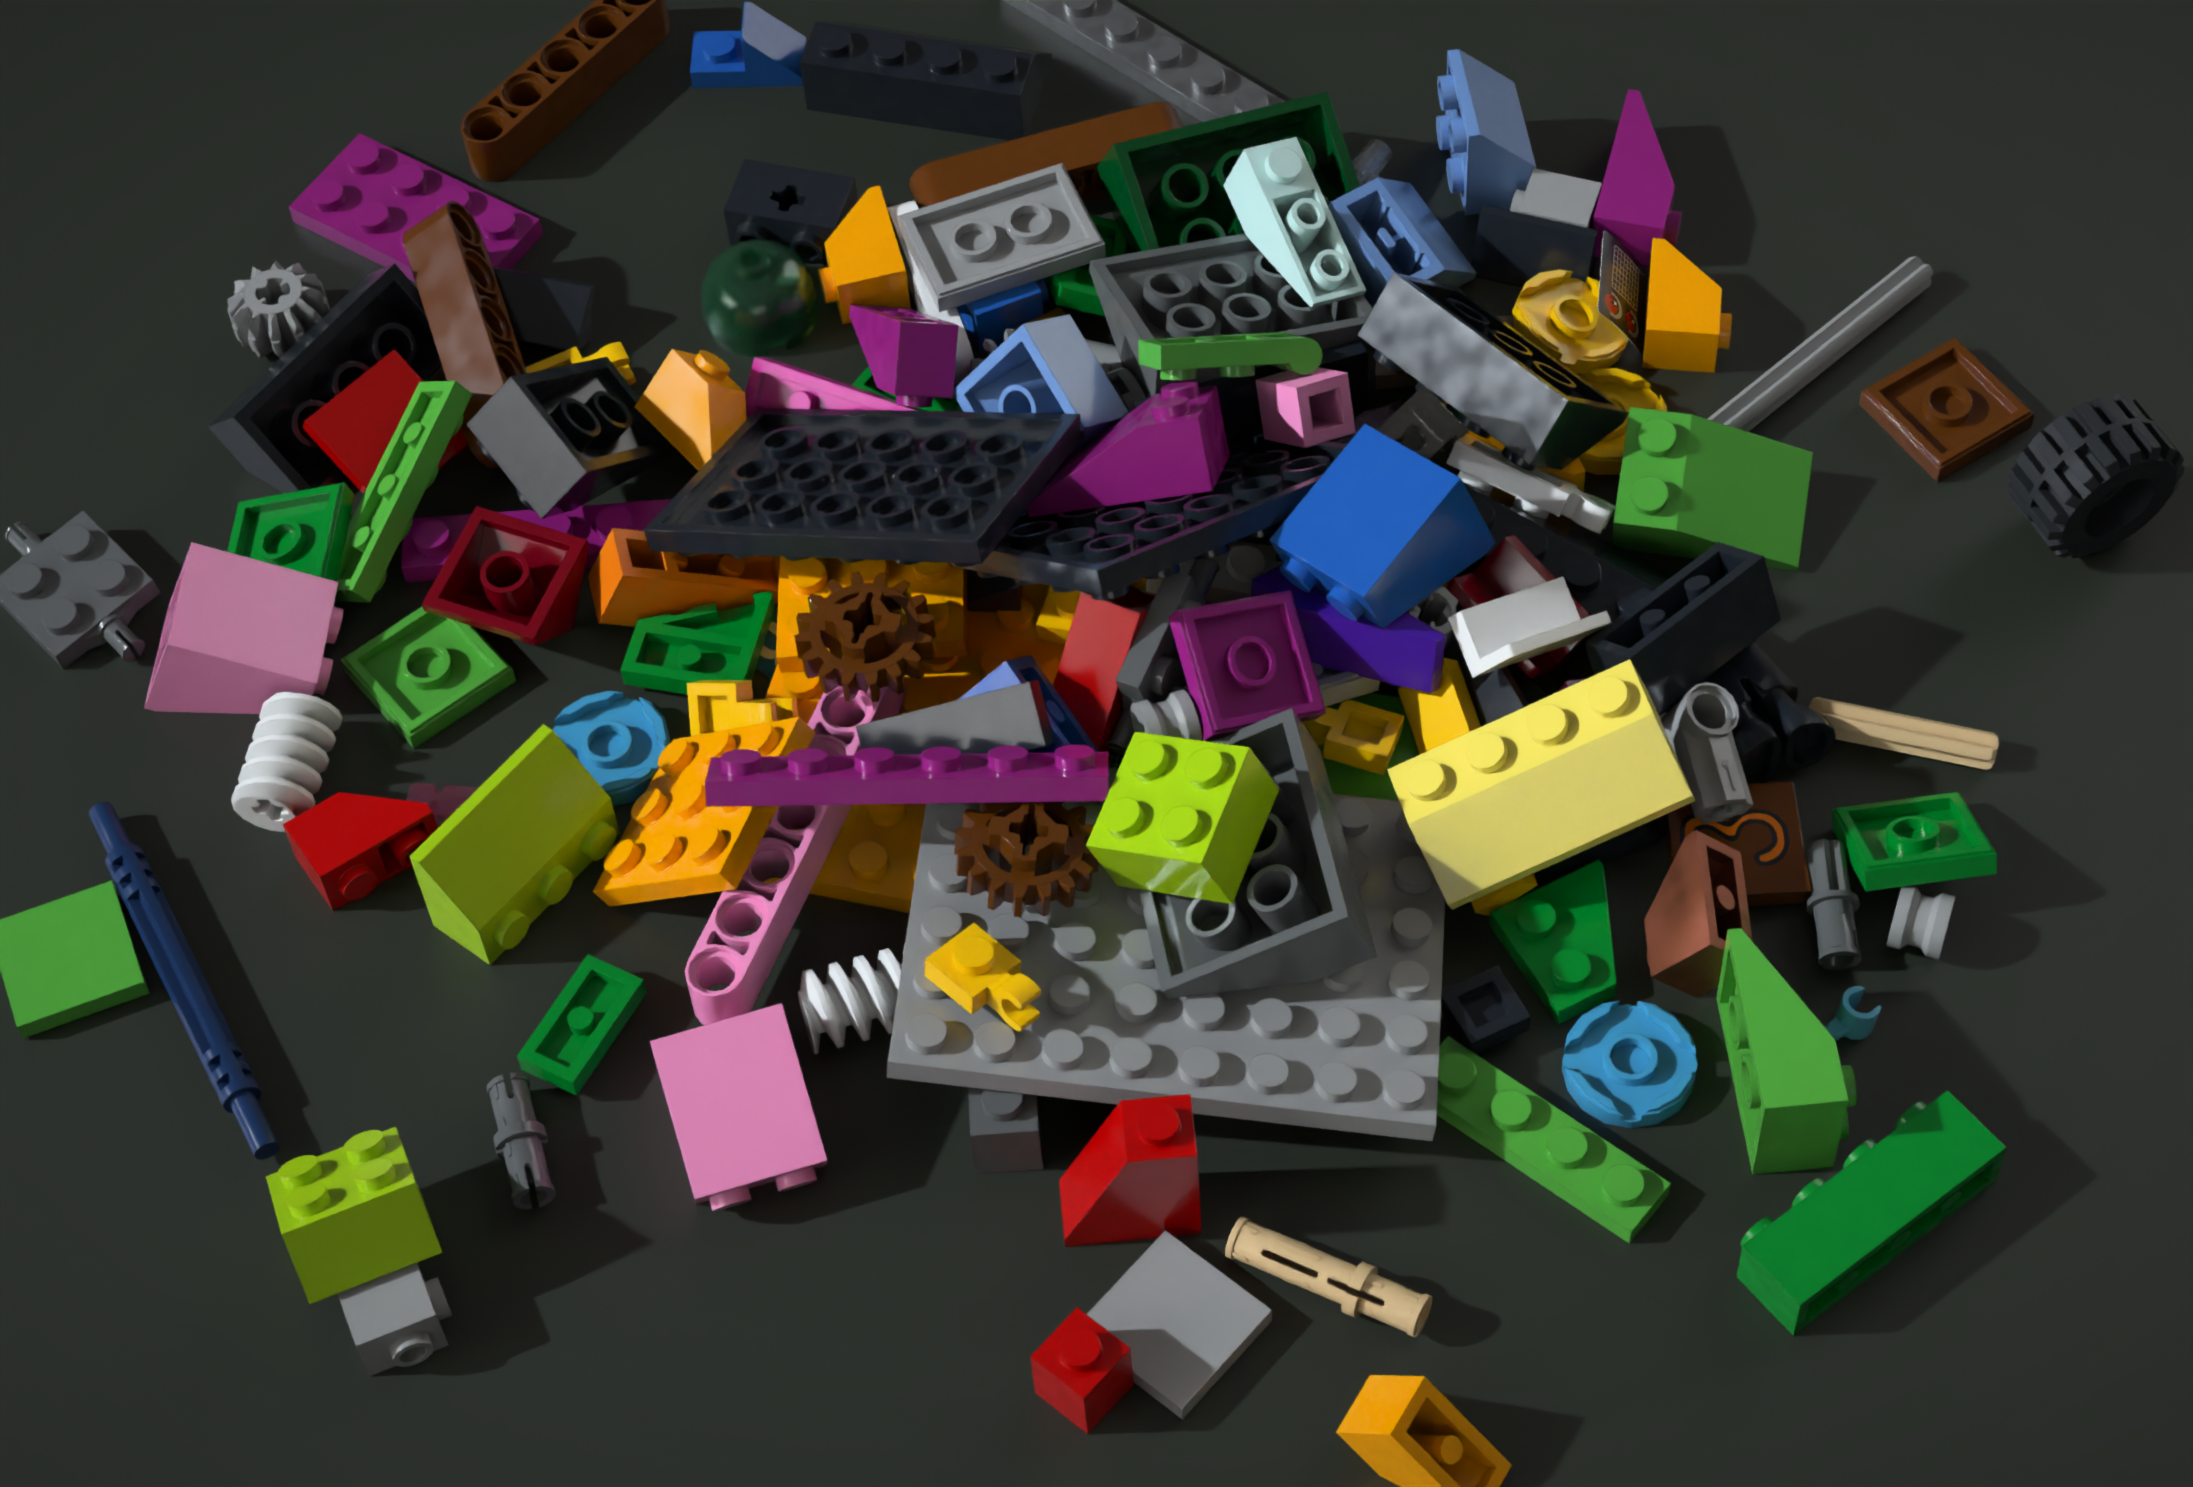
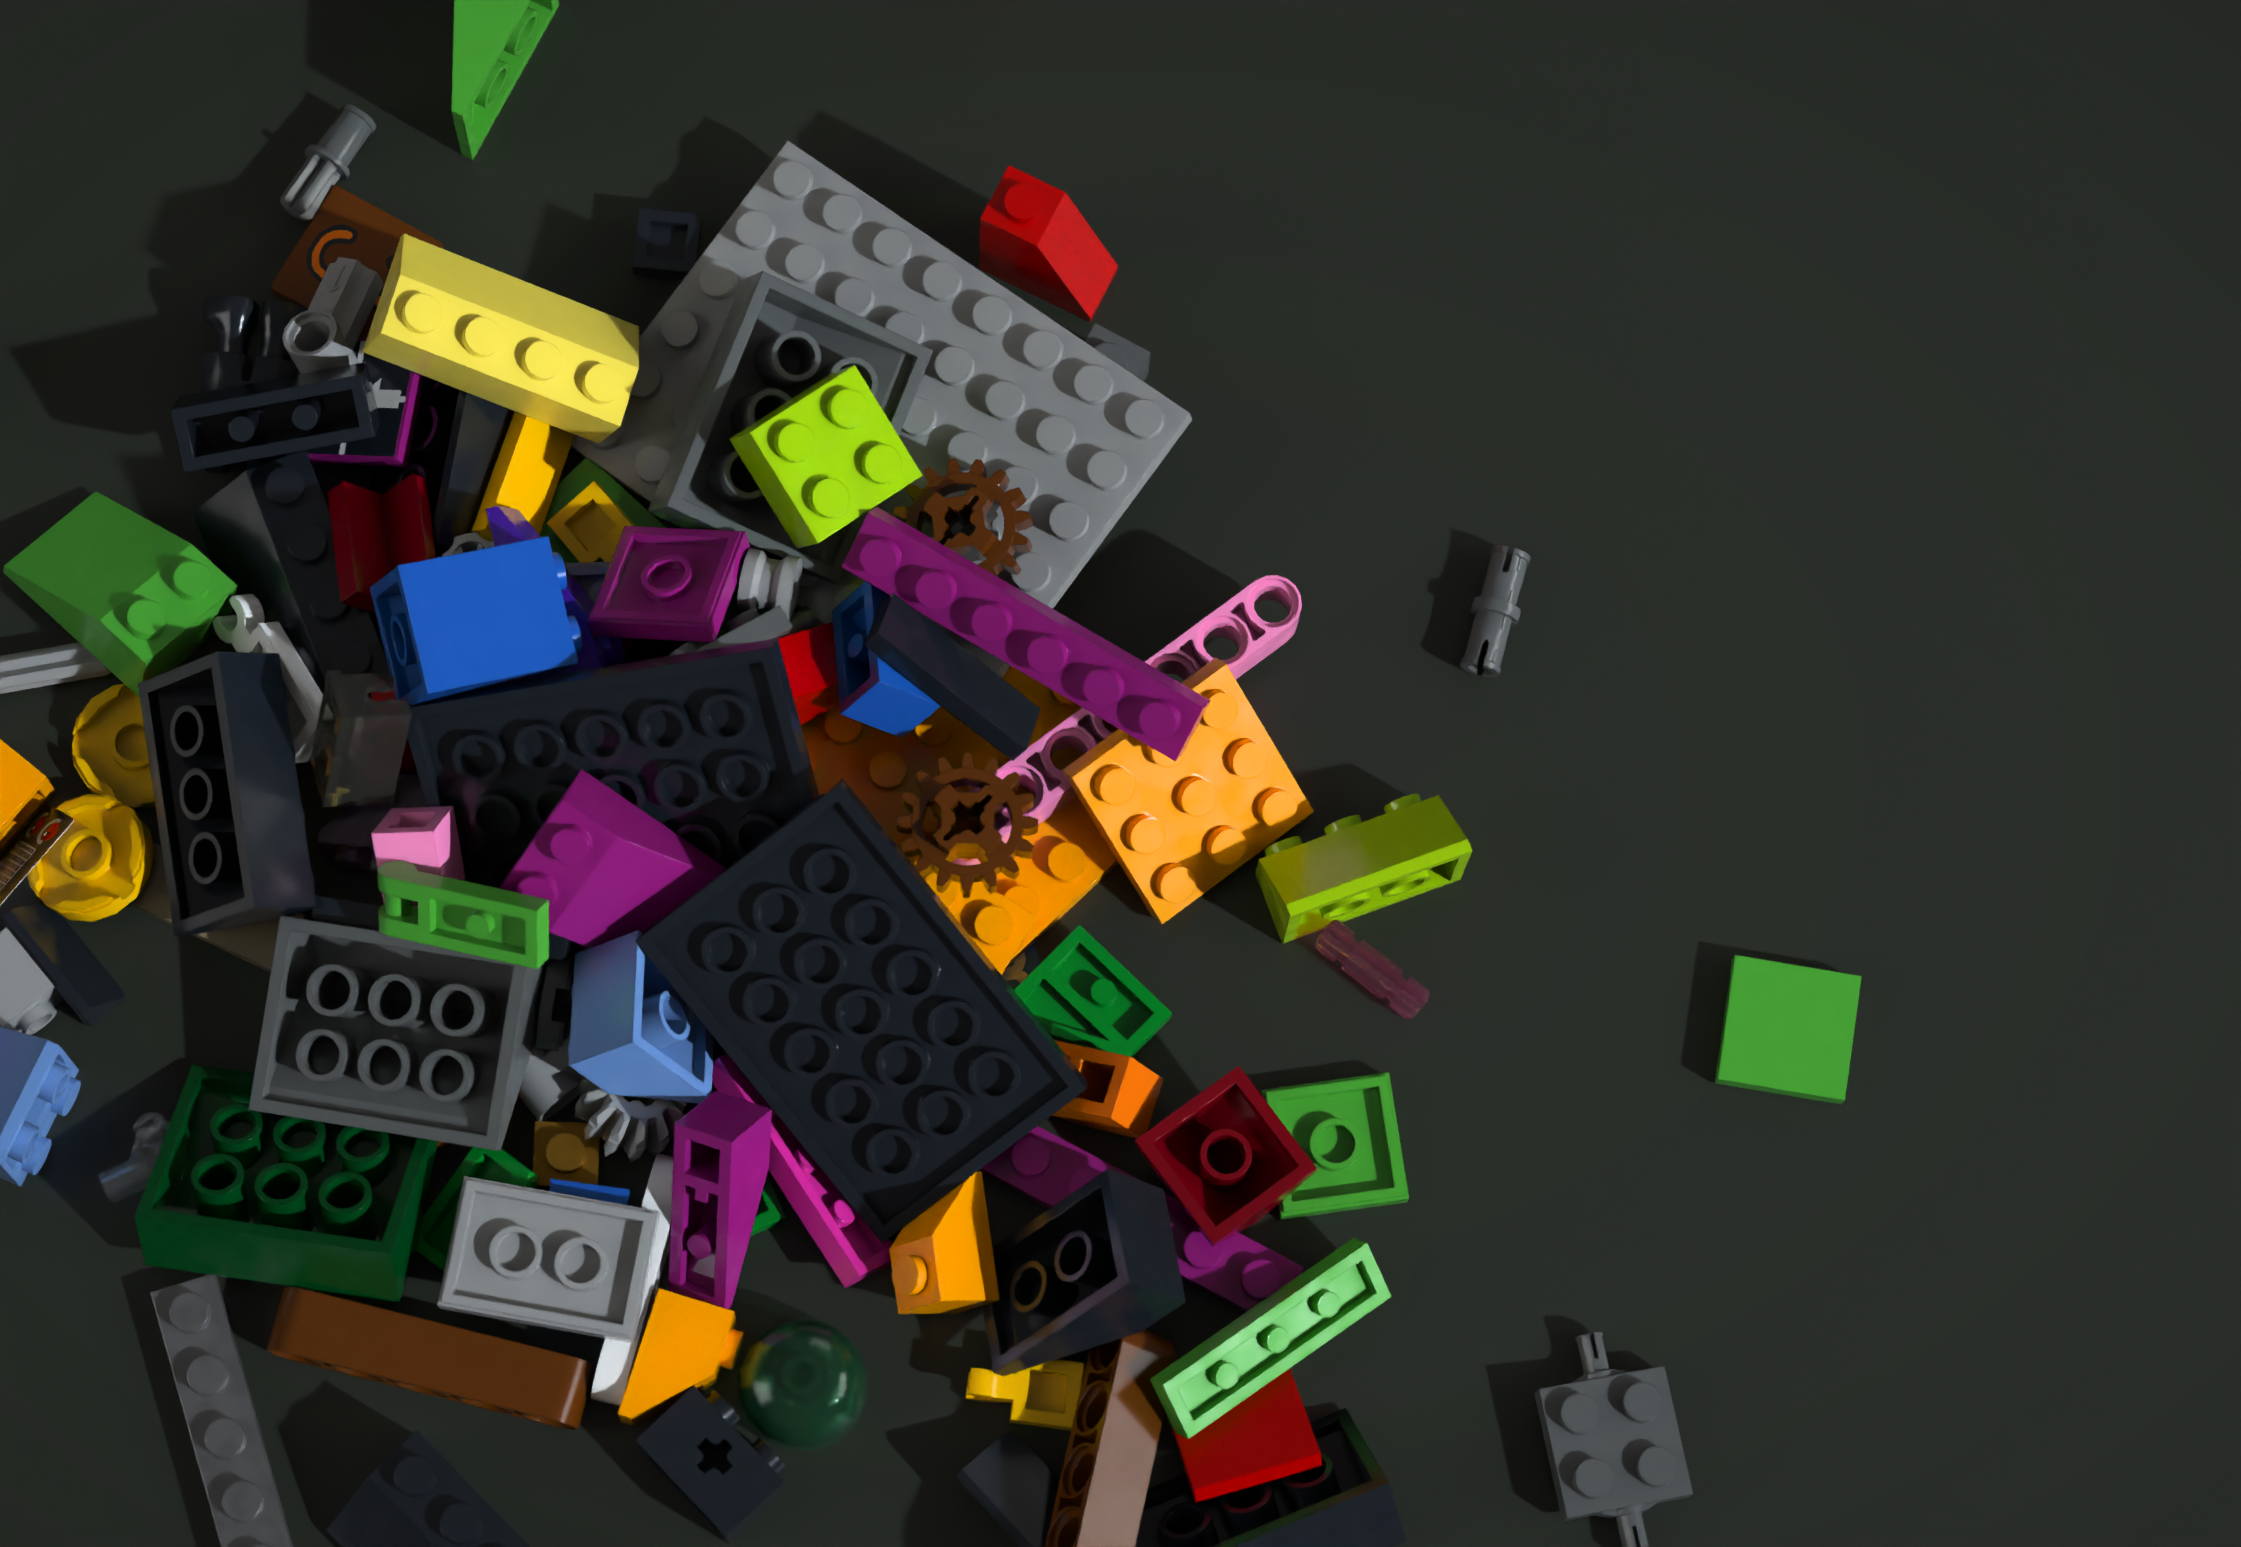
camera: 160 degrees left, 20 degrees up
dark blue axle [89,802,280,1160] -> none
bright pink slope [144,542,344,714] -> none
green tile [227,482,355,582] -> none
white piece [231,692,343,833] -> none
lime brick [266,1126,442,1304] -> none
red slope [283,792,438,911] -> none
light grey brick [338,1263,452,1376] -> none
green plate [517,954,647,1096] -> none
dark azure tile [553,691,671,806] -> none
bright pink slope [650,1003,827,1211] -> none
yellow plate [687,680,798,736] -> none
white piece [798,945,905,1054] -> none
yellow plate [924,923,1041,1032] -> none
red brick [1030,1307,1134,1434] -> none
light grey tile [1087,1230,1272,1420] -> none
light aqua slope [1223,137,1366,308] -> none
tan pin [1225,1216,1433,1338] -> none
medium blue slope [1328,177,1477,308] -> none
bright green plate [1437,1036,1671,1244] -> none
white panel [1448,577,1612,678] -> none
green wing [1489,859,1616,1025] -> none
dark azure tile [1562,1001,1698,1129] -> none
copper slope [1644,830,1753,998] -> none
tan axle [1809,697,1999,770] -> none
medium azure hand [1825,986,1881,1041] -> none
green tile [1832,792,1997,891] -> none
light grey wheel [1886,885,1956,960] -> none

